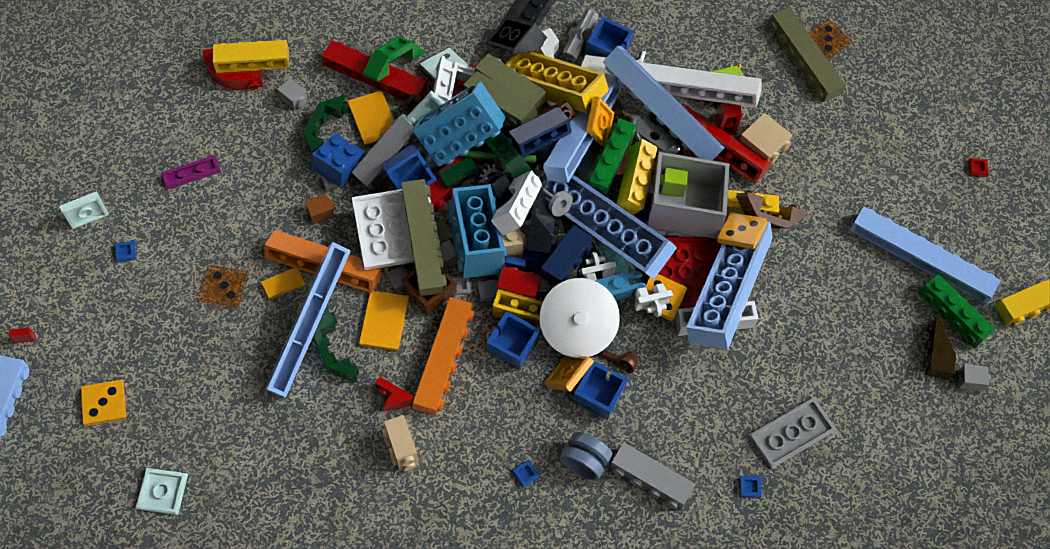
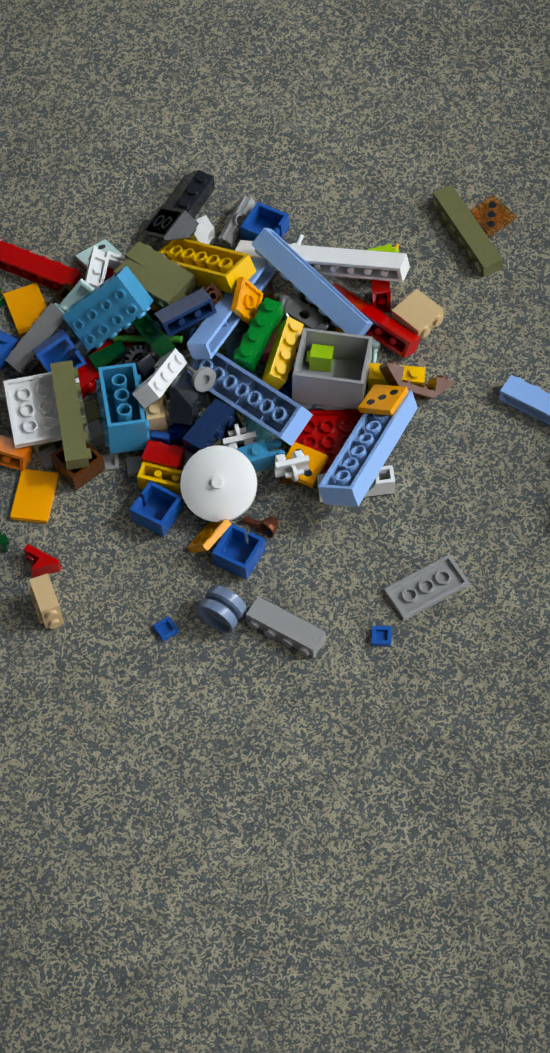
camera: 10 degrees right, 5 degrees down
green slope [363,36,424,82] -> none
orange brick [413,297,475,416] -> none

